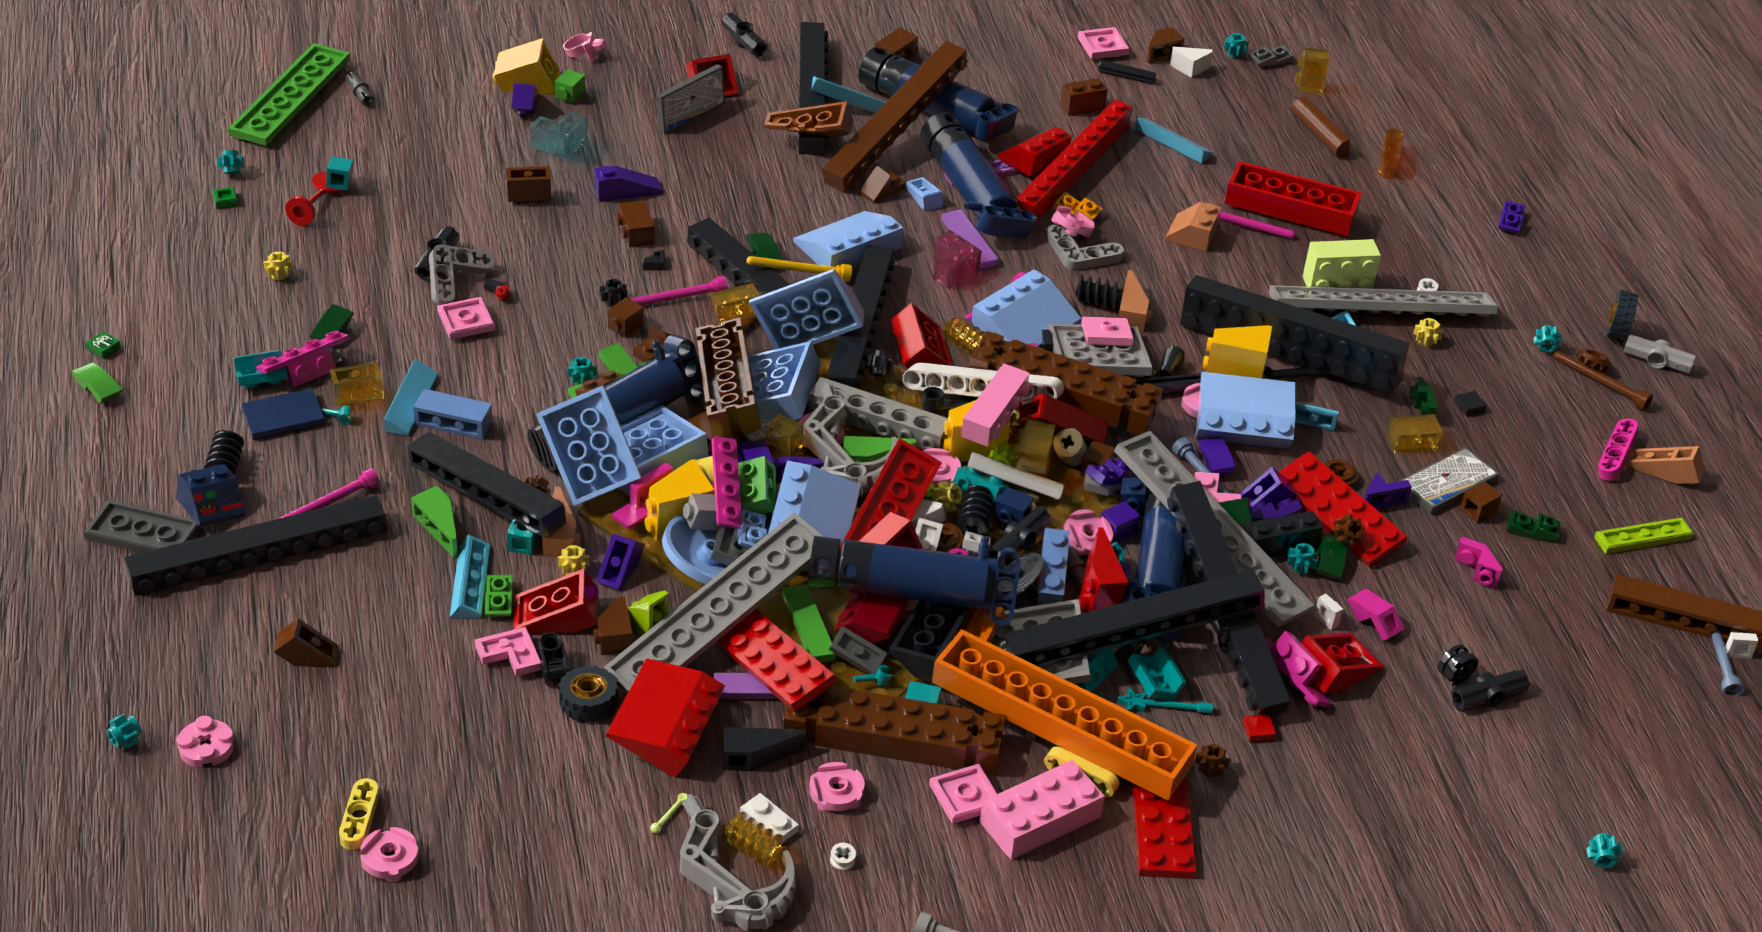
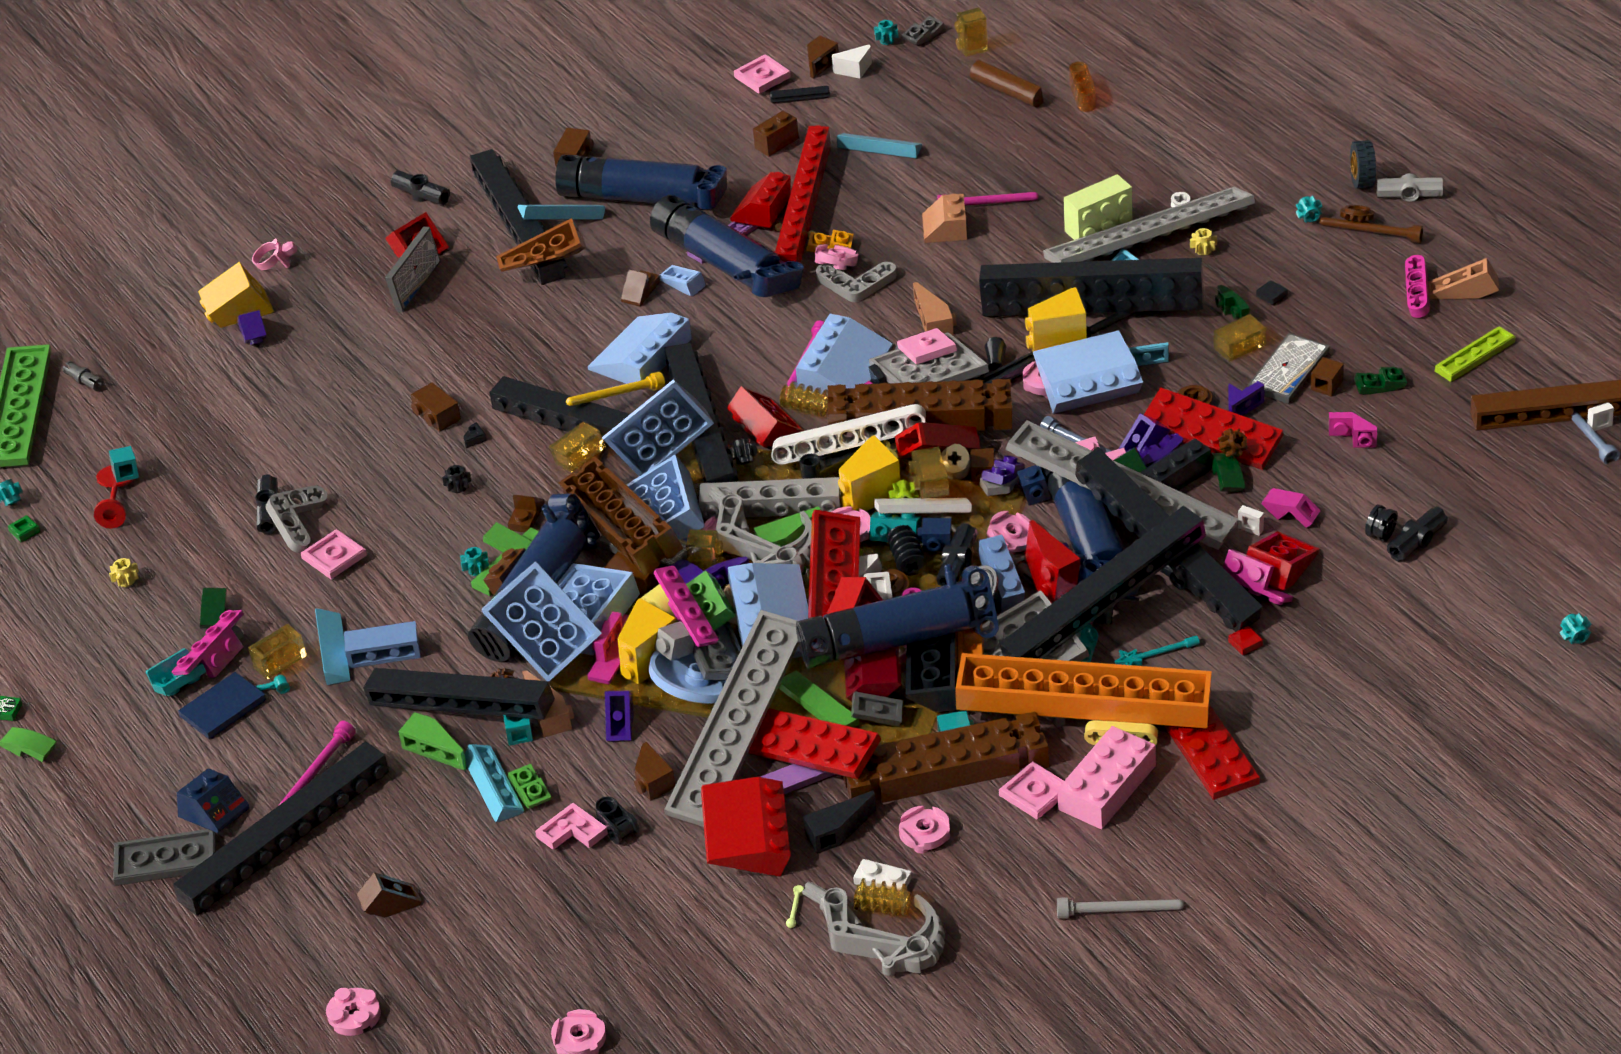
camera: 15 degrees left, 0 degrees up
teal gear [106,714,142,749] -> none
black piece [204,430,244,475] -> none
light yellow beam [339,778,379,850] -> none
arm [484,278,511,301] -> none
reddish brown brick [506,166,552,202] -> none
red slope [514,569,598,633] -> none
clear light blue brick [529,111,588,159] -> none
bright green brick [555,69,586,104] -> none
light yellow gear [558,545,590,575] -> none
black wheel [559,666,618,722] -> none
dark purple slope [594,166,662,202] -> none
reddish brown brick [608,297,644,337] -> none
lime slope [628,590,669,636] -> none
dark pink piece [630,276,728,306] -> none
light blue slope [738,509,767,548] -> none
dark green slope [747,232,782,260] -> none
reddish brown brick [822,40,968,193] -> none
white bush [830,843,856,870] -> none
teal hand [854,665,892,686] -> none
light yellow gear [932,481,962,512] -> none
clear pink brick [933,230,982,289] -> none
medium lavender tile [941,209,999,270] -> none
bright pink brick [961,363,1031,446] -> none
white plate [962,531,990,555] -> none
black piece [1075,274,1124,310] -> none
dark purple brick [1101,502,1140,543] -> none
teal bracket [1128,647,1186,701] -> none
reddish brown gear [1195,744,1230,777] -> none
dark purple slope [1198,437,1236,475] -> none
red brick [1225,161,1362,236] -> none
teal gear [1287,543,1318,574] -> none
dark purple slope [1498,201,1526,233] -> none

